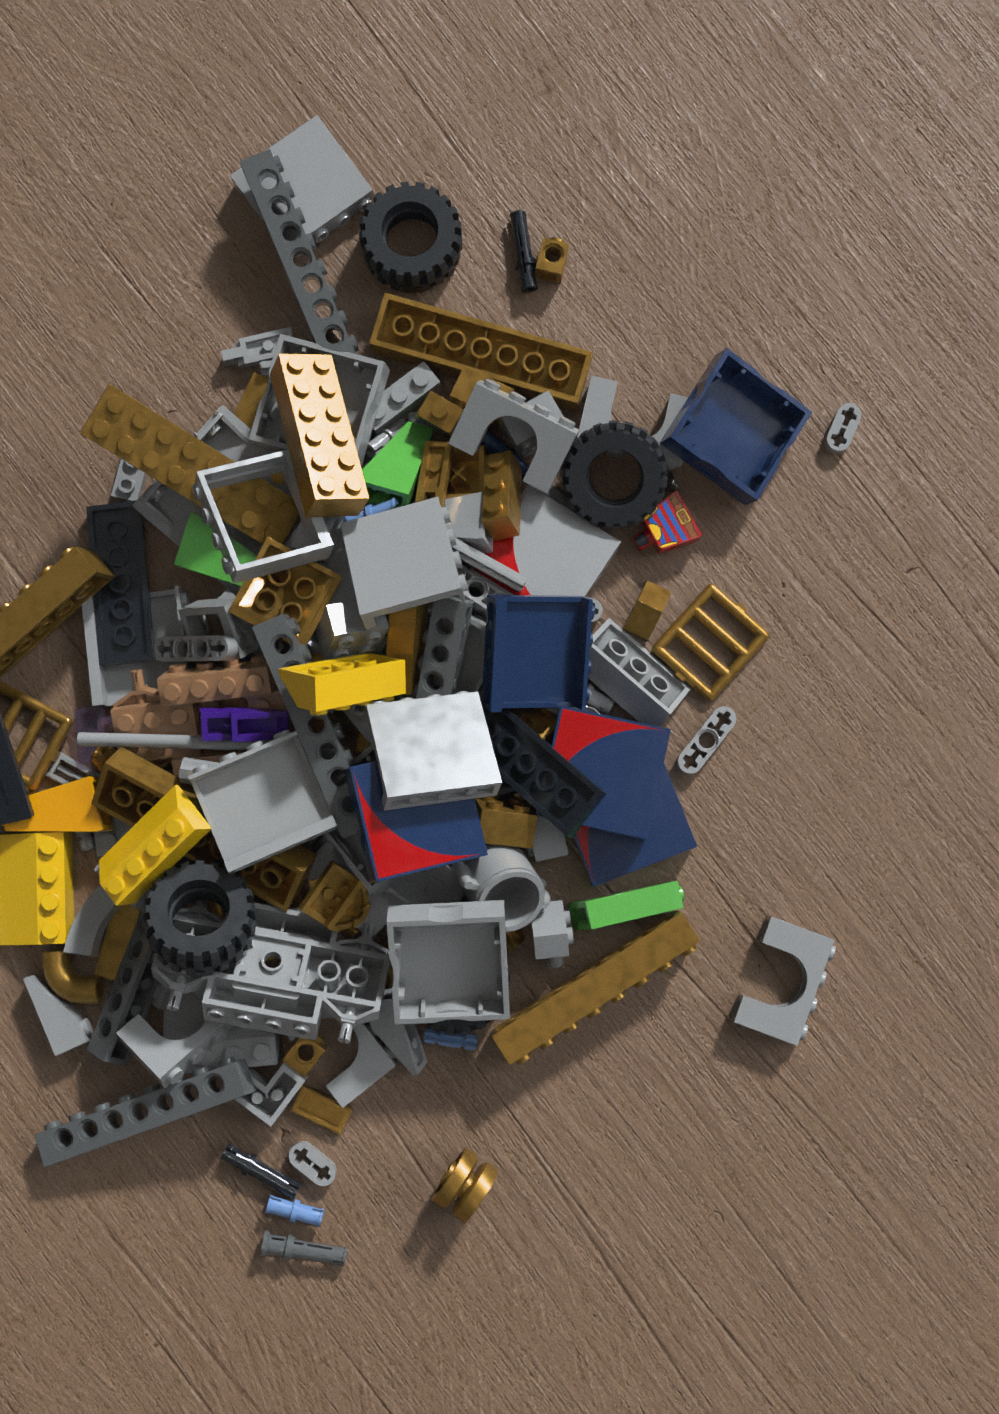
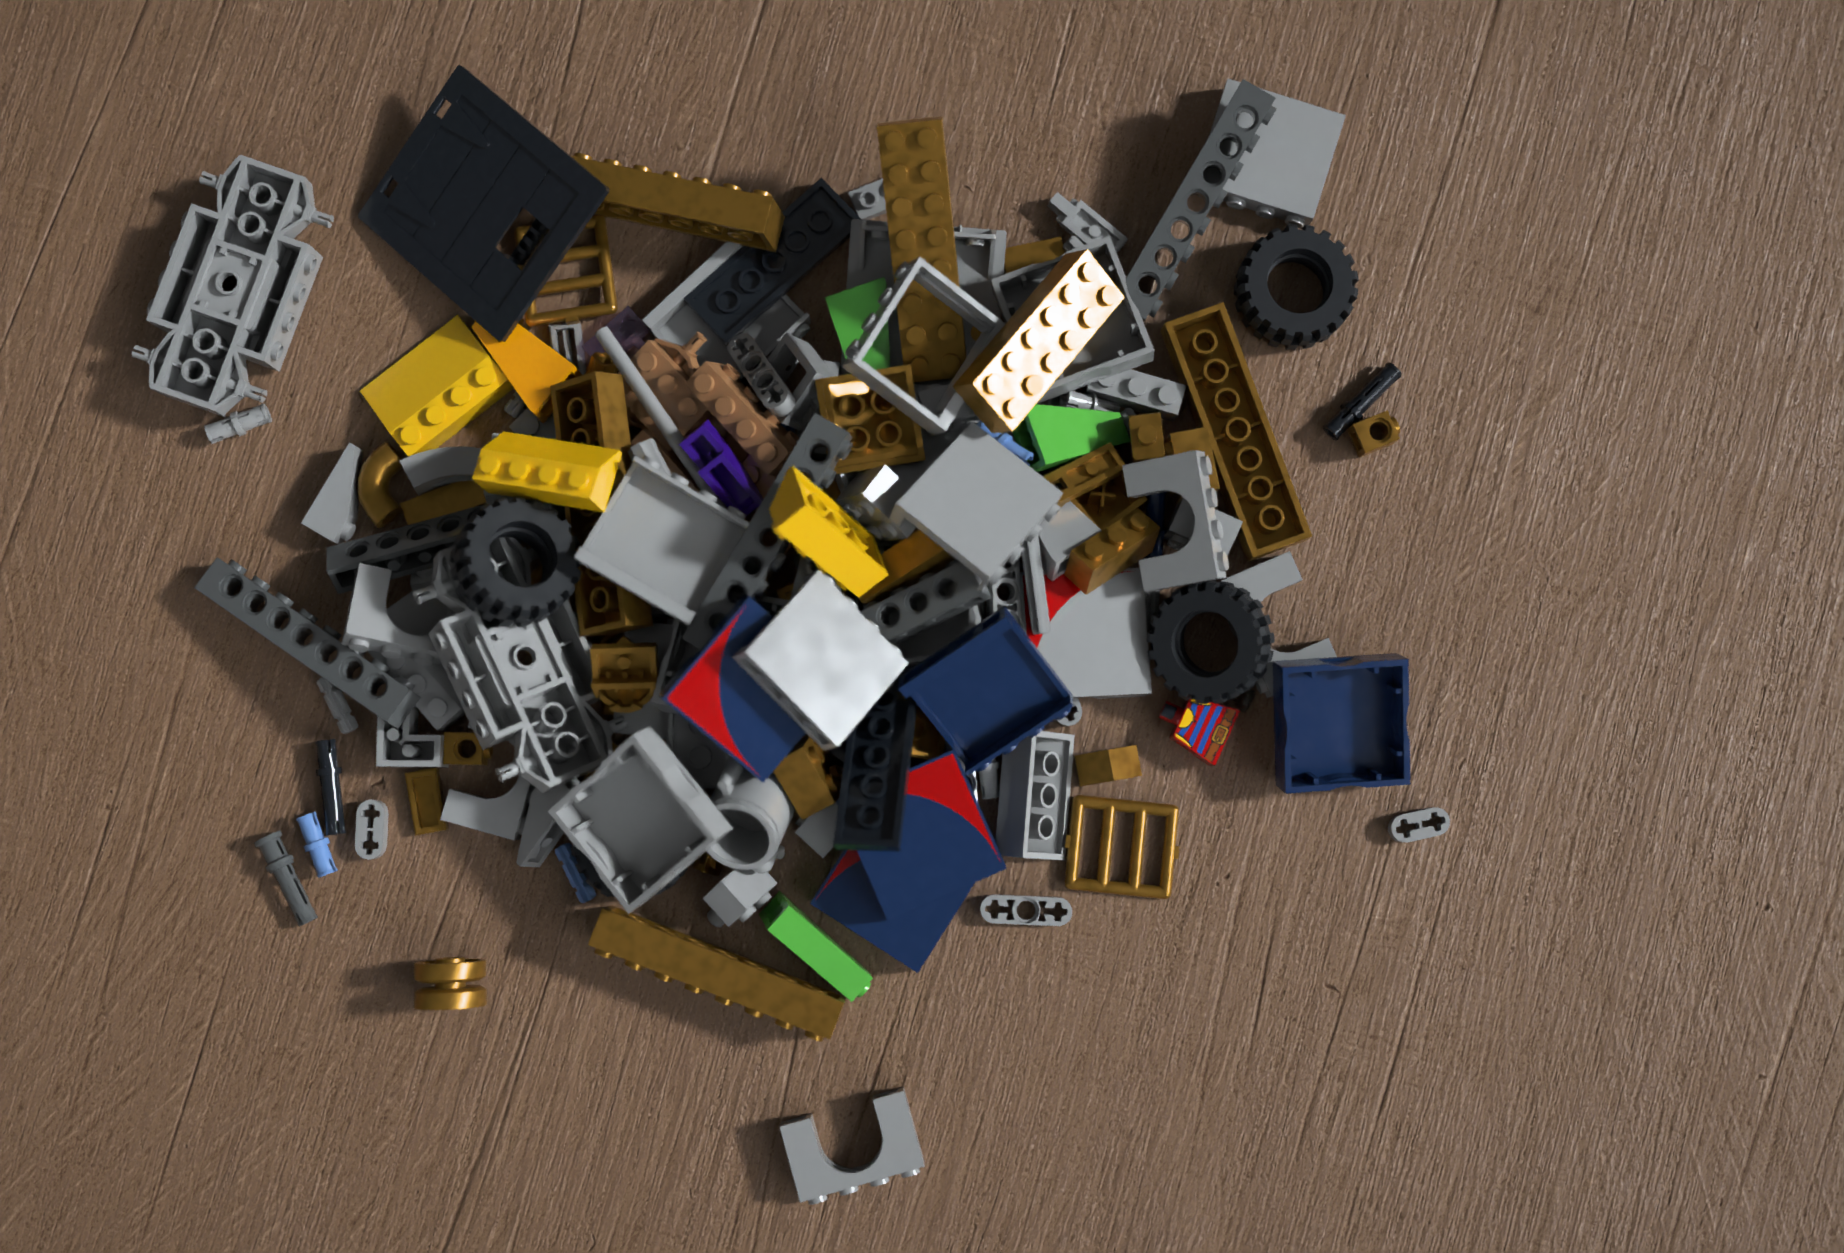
camera: 50 degrees right, 0 degrees up
none -> light grey axle [317,677,358,734]

